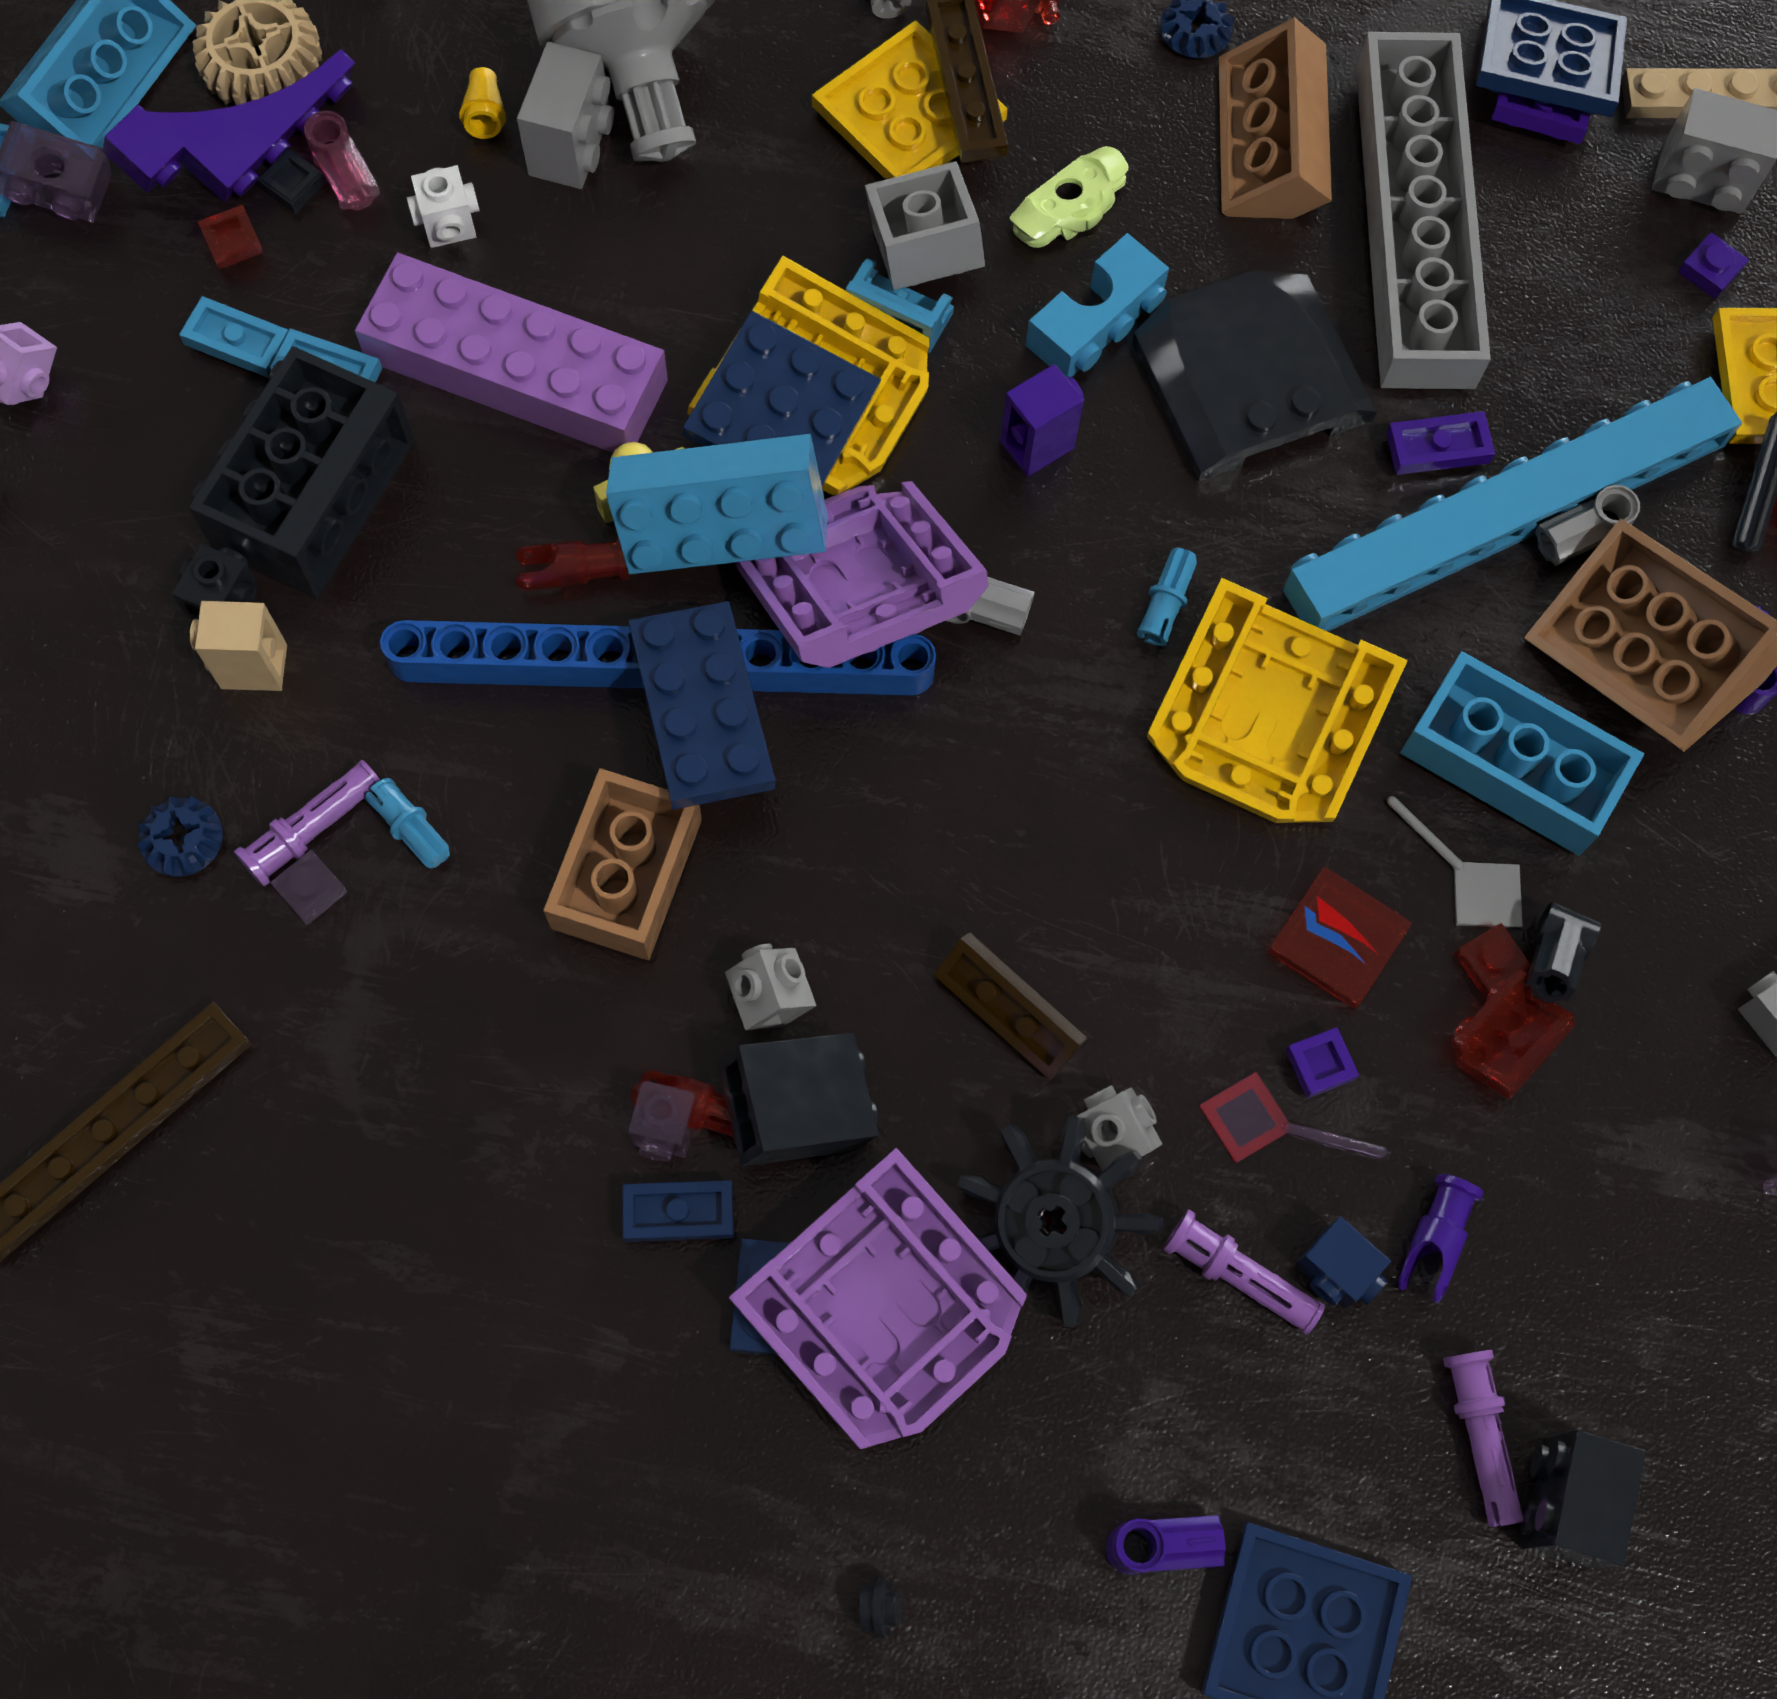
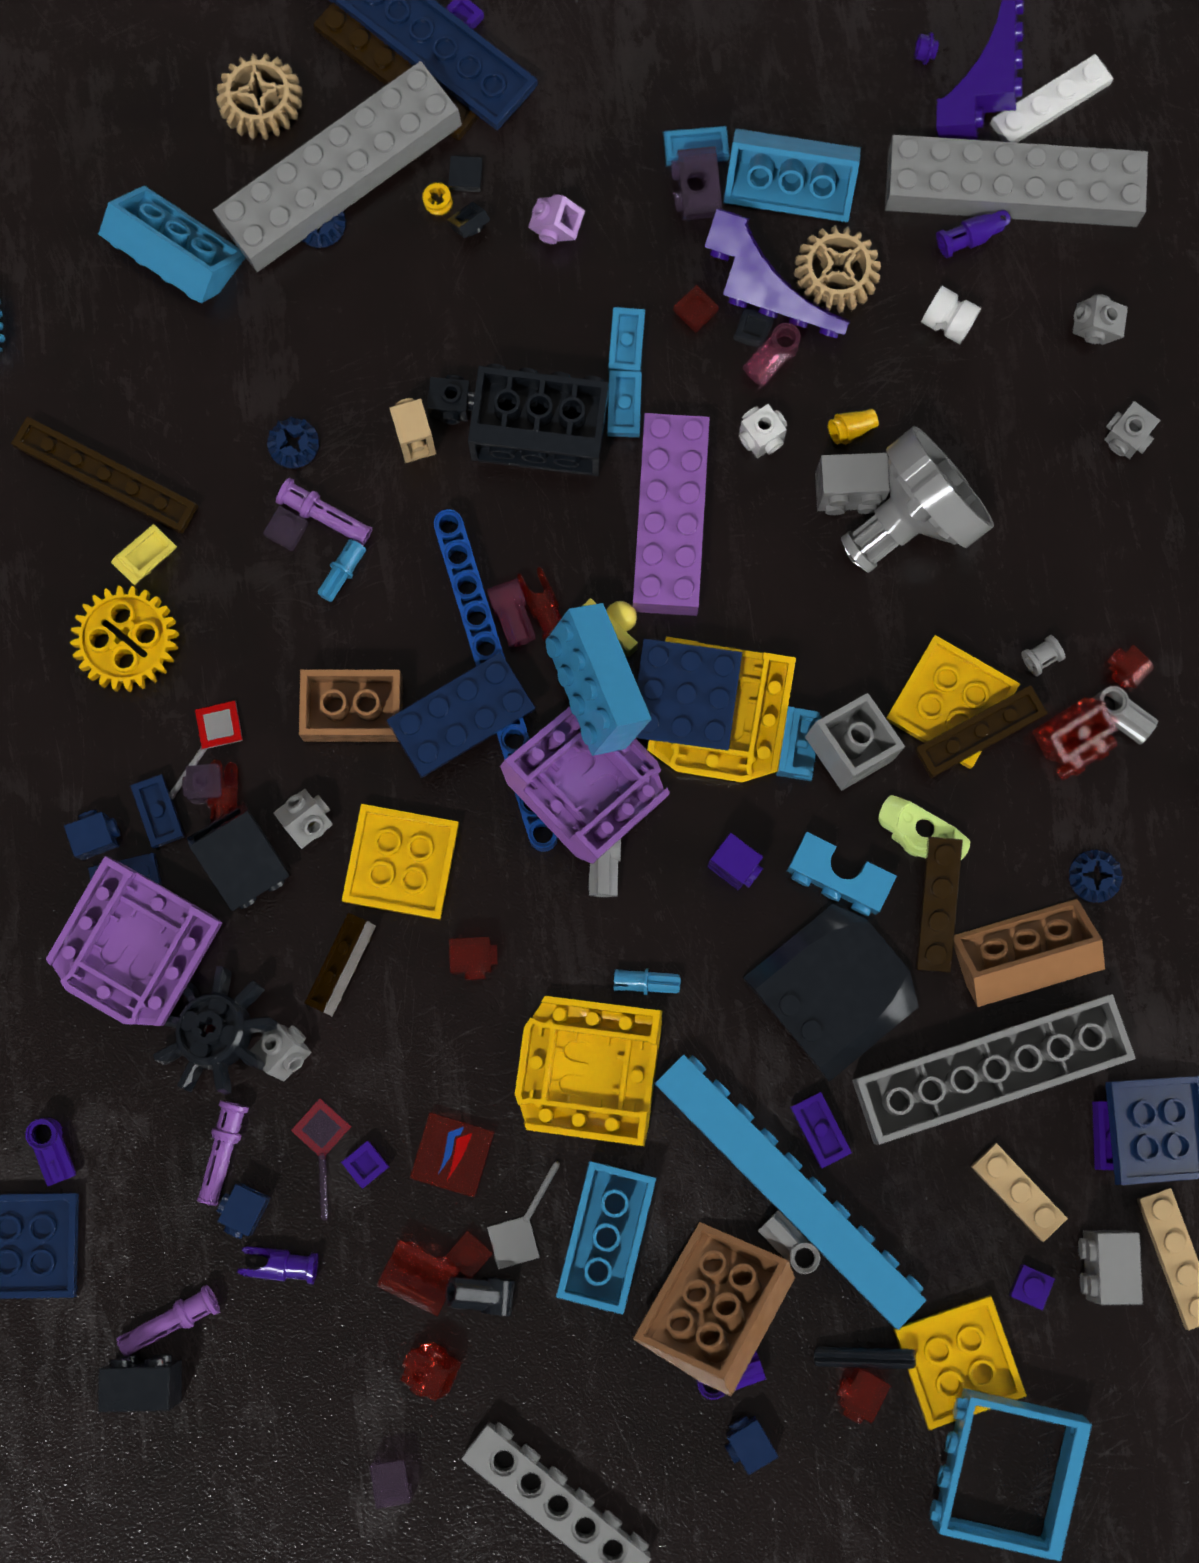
camera: 75 degrees right, 10 degrees up
none -> dark blue brick [64,810,121,860]
none -> yellow gear [70,586,179,692]
none -> light yellow tile [111,524,177,585]
none -> piece [170,701,243,799]
none -> yellow plate [342,804,459,920]
none -> clear red brick [400,1343,462,1401]
none -> clear red brick [449,937,498,980]
none -> clear pink piece [486,578,536,648]
none -> dark brown plate [916,836,963,972]
none -> tan plate [971,1143,1068,1242]

